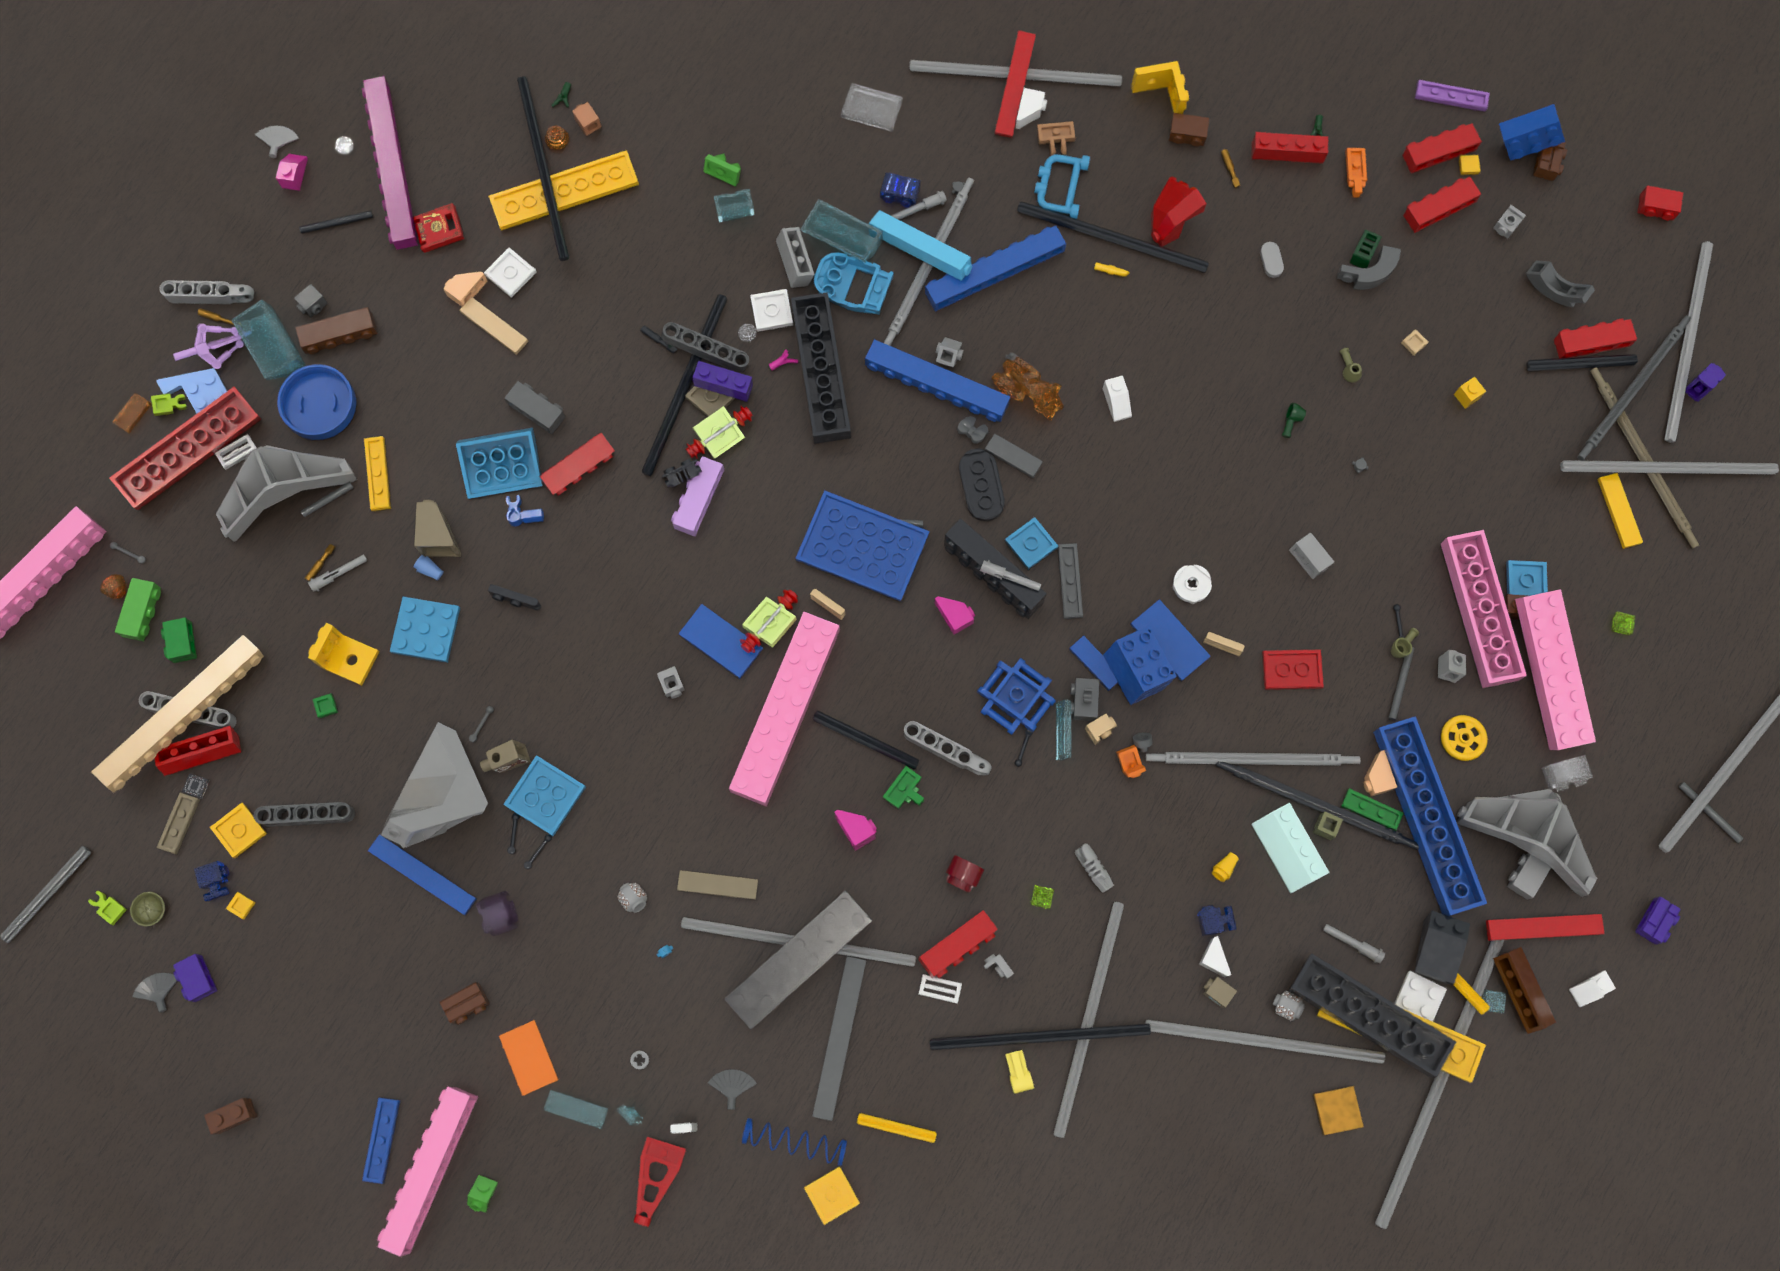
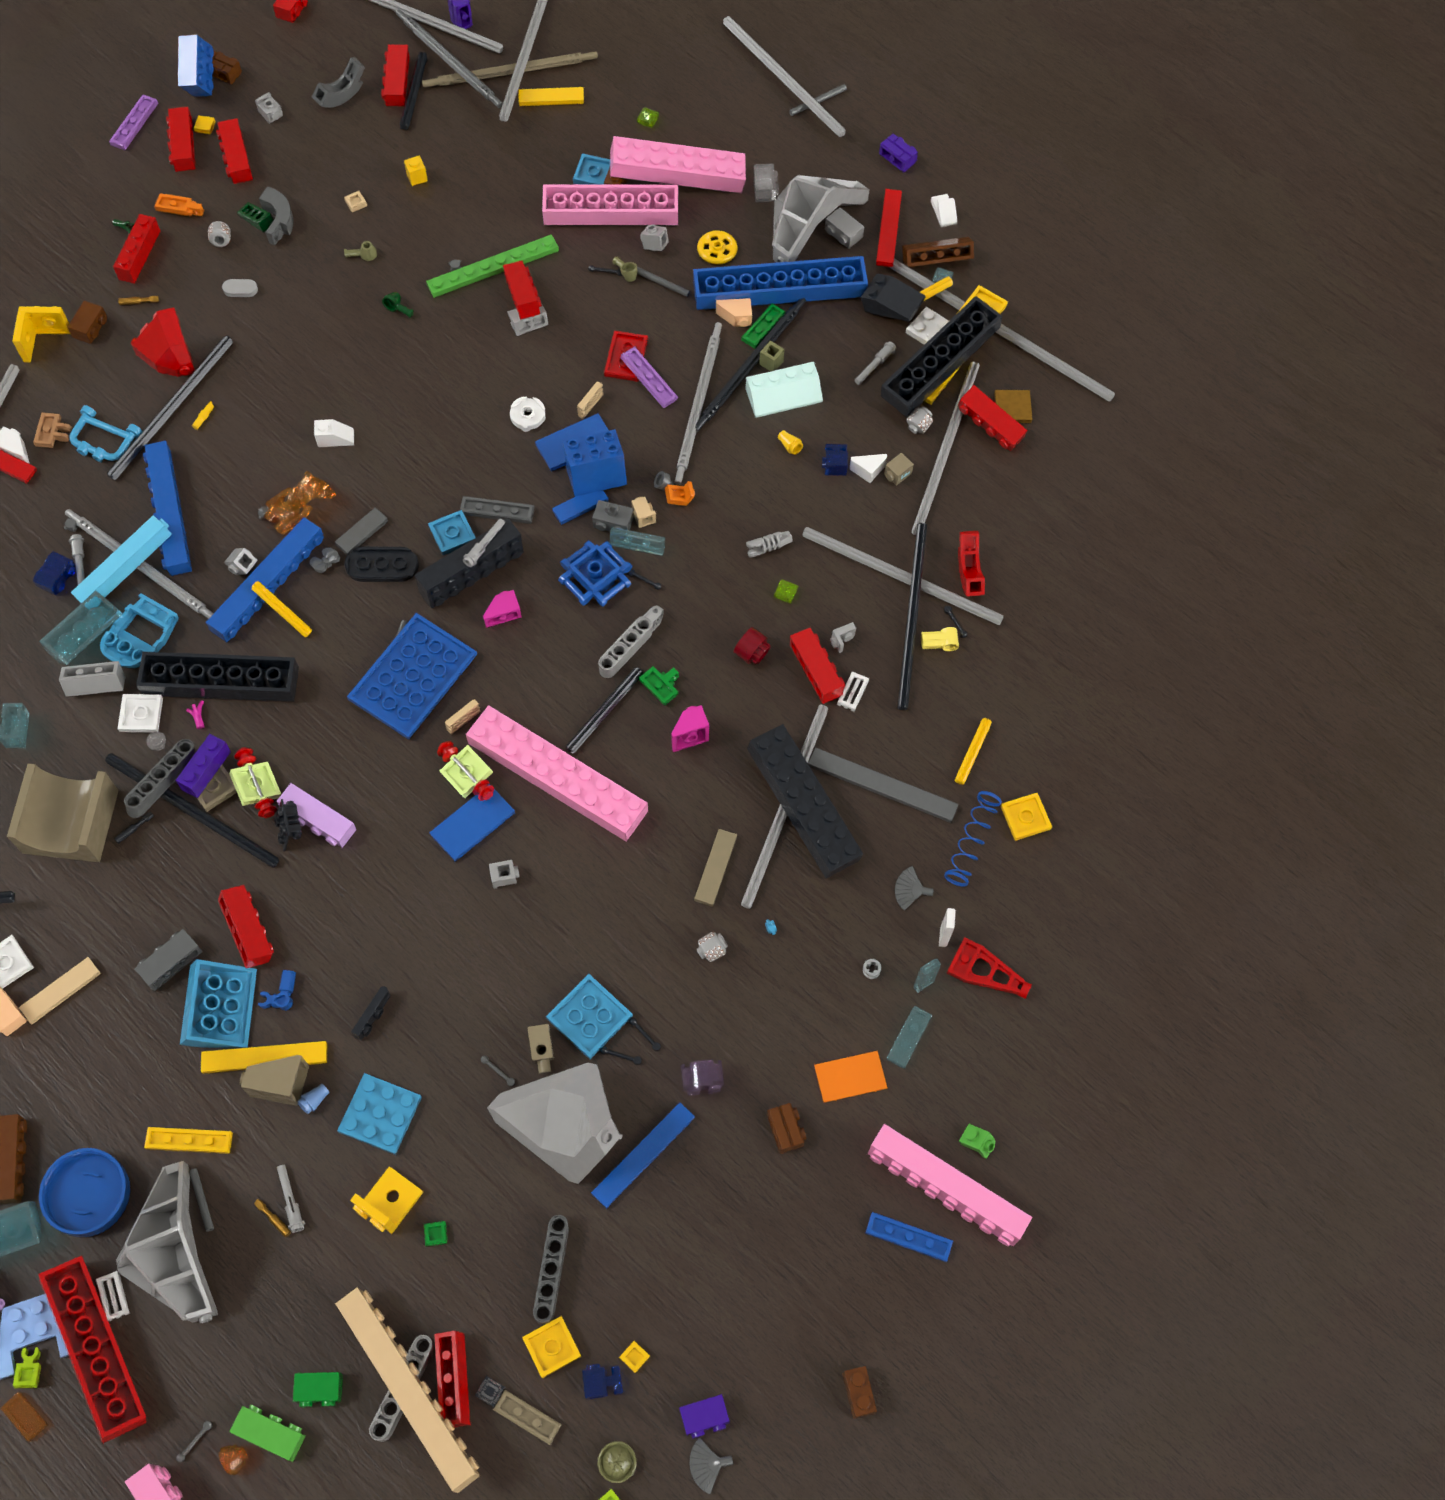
camera: 80 degrees left, 10 degrees down
none -> dark tan piece [7,763,119,862]
none -> yellow tile [201,1041,327,1074]
none -> light grey head [208,221,231,247]
none -> yellow axle [252,581,312,637]
none -> bright green plate [426,234,559,298]
none -> red brick [503,260,542,320]
none -> medium lavender tile [621,347,678,408]
none -> black hinge [944,606,967,638]
none -> red brick [958,385,1027,451]
none -> red arch [958,531,985,596]

